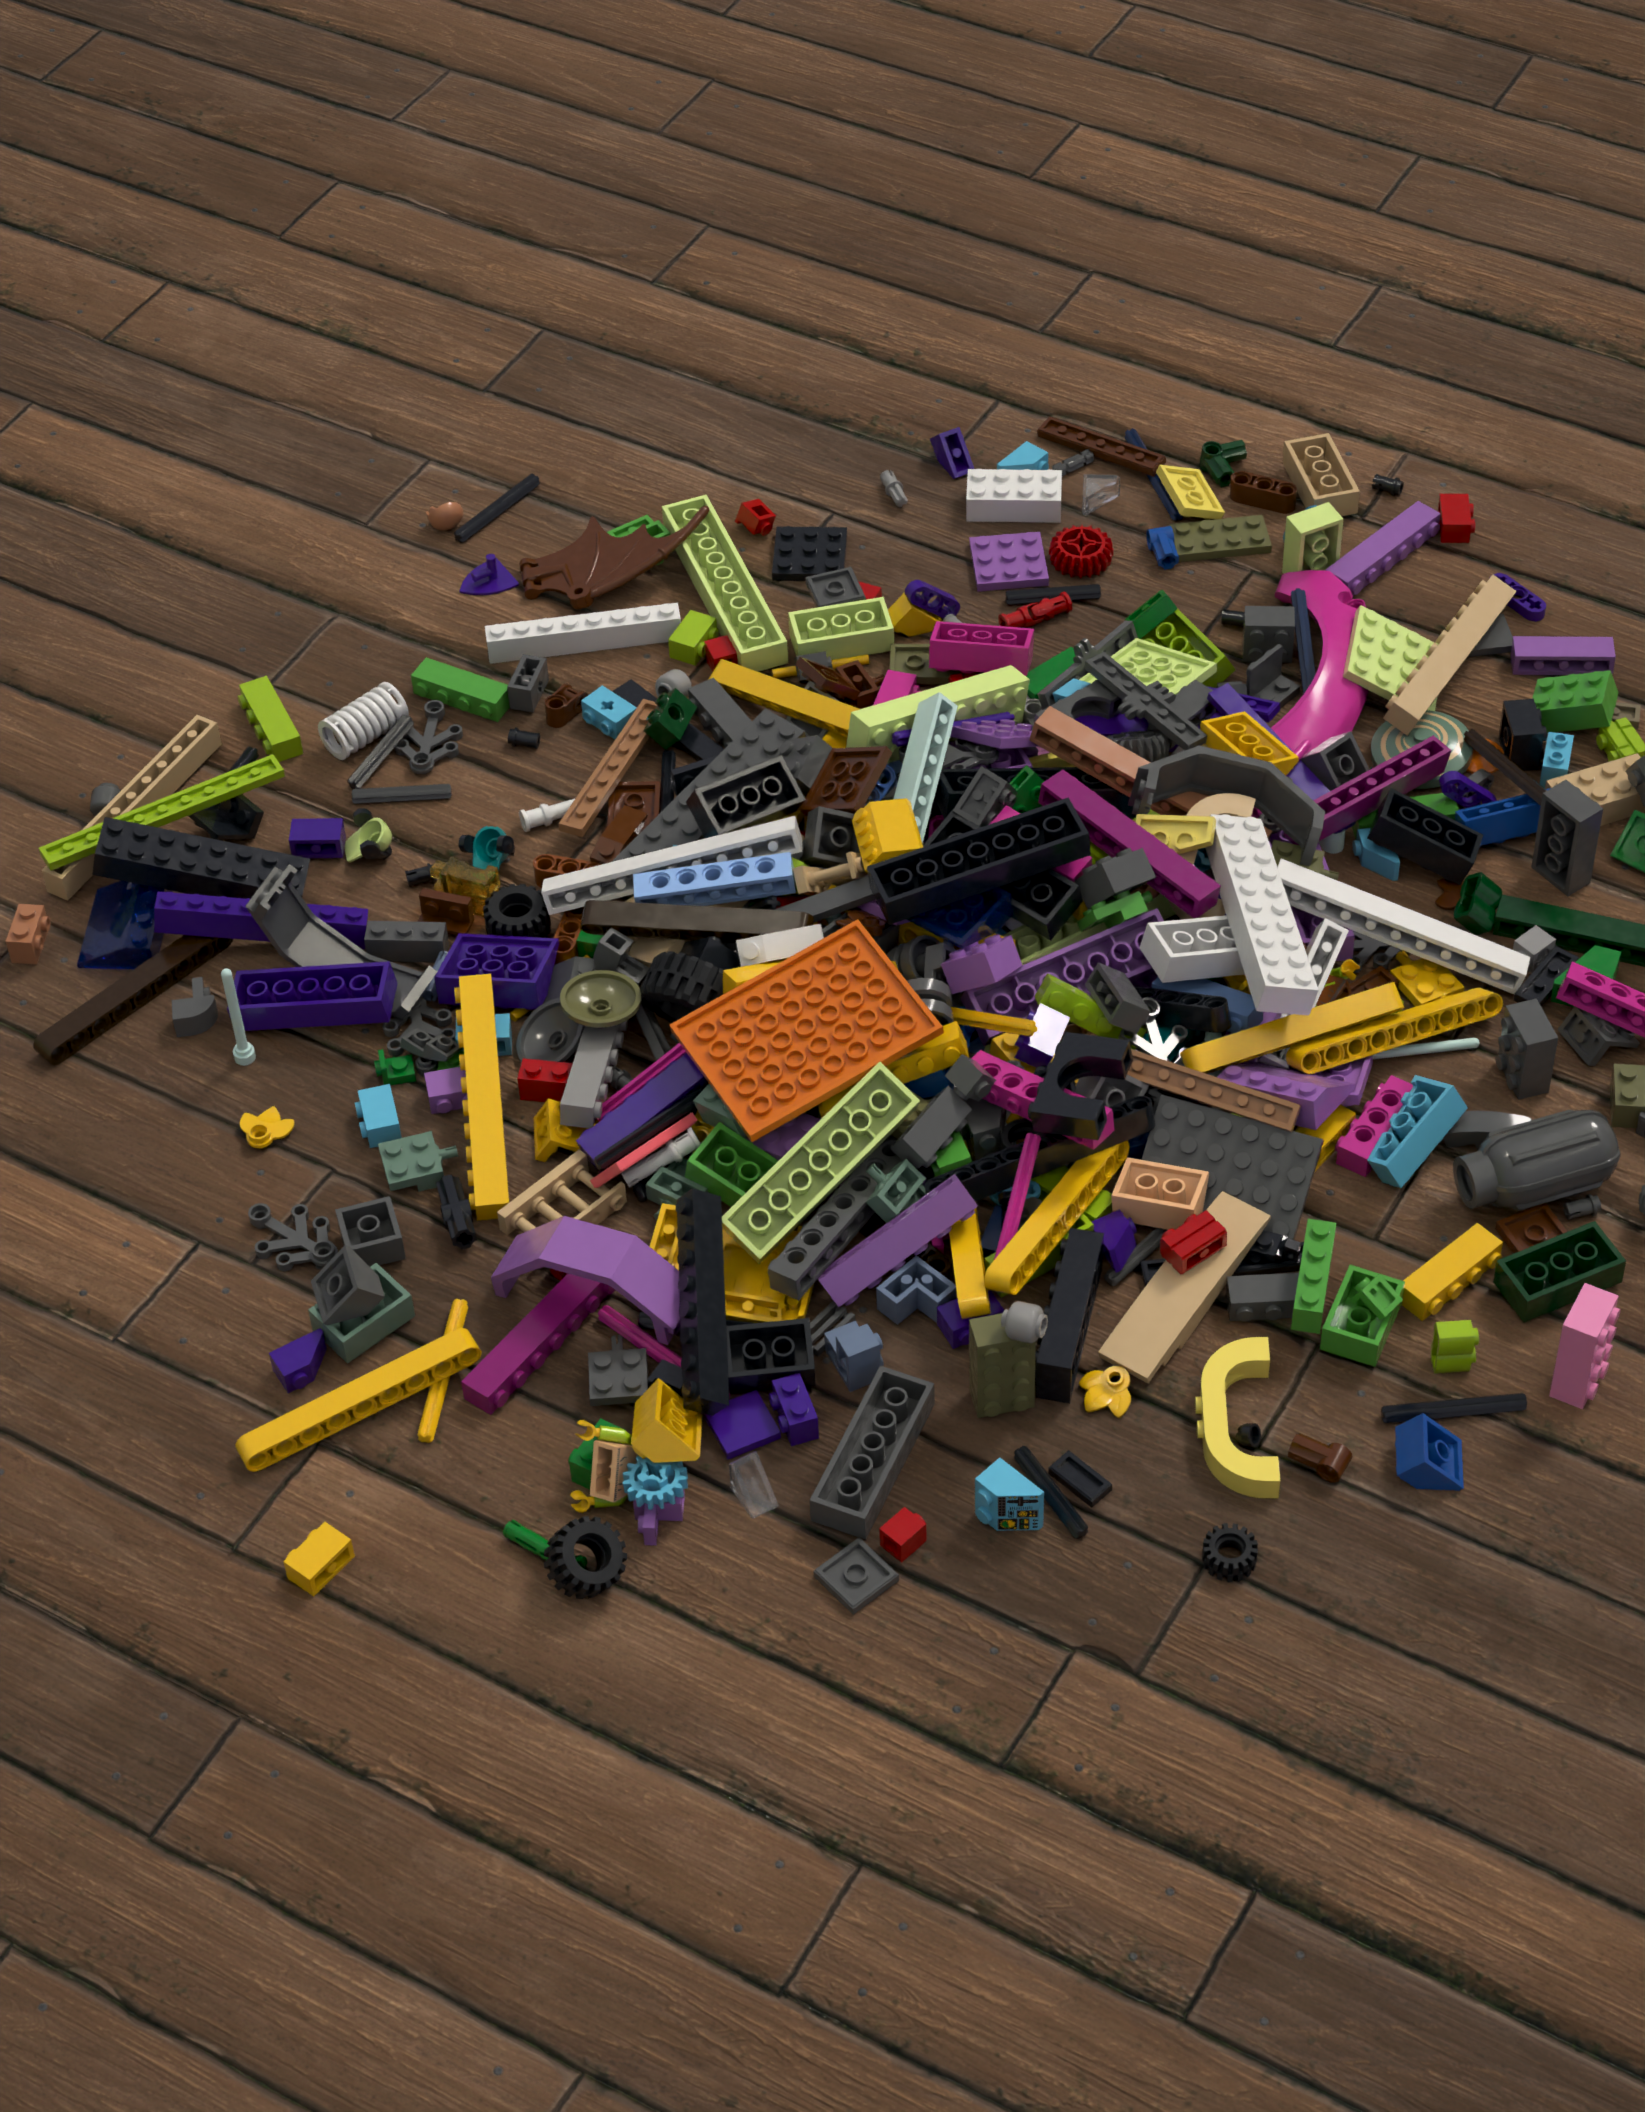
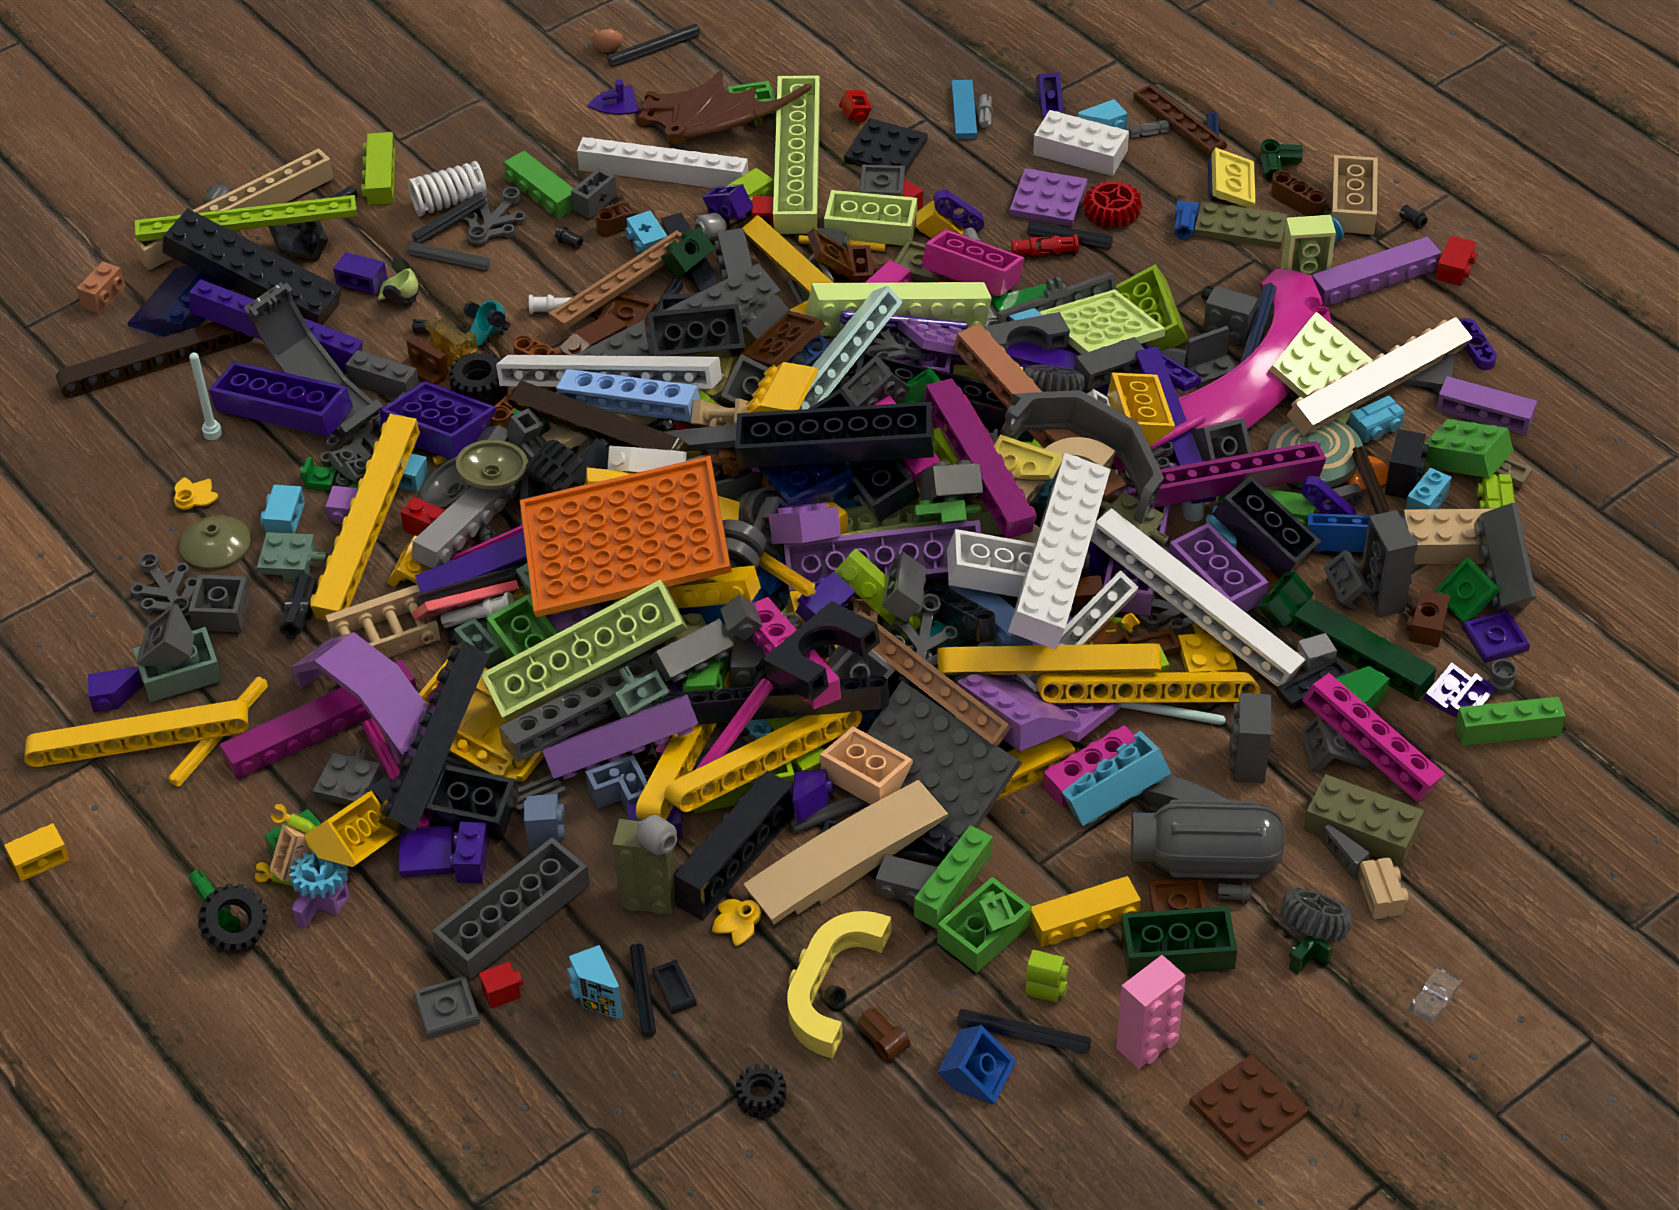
camera: 20 degrees right, 0 degrees up
dark grey brick [172,977,218,1037] -> none
clear slope [729,1451,779,1518] -> none
clear slope [1082,474,1120,516] -> none
dark grey hinge [1084,652,1207,751] -> none
green slope [1124,590,1177,639] -> none
red brick [1160,1210,1227,1275] -> none
none -> olive dish [179,515,251,571]
none -> dark purple brick [702,184,754,221]
none -> dark azure tile [952,80,977,139]
none -> medium lavender brick [1169,523,1269,613]
none -> dark grey bracket [1323,550,1368,610]
none -> medium azure brick [1348,396,1405,443]
none -> reddish brown brick [1406,589,1450,647]

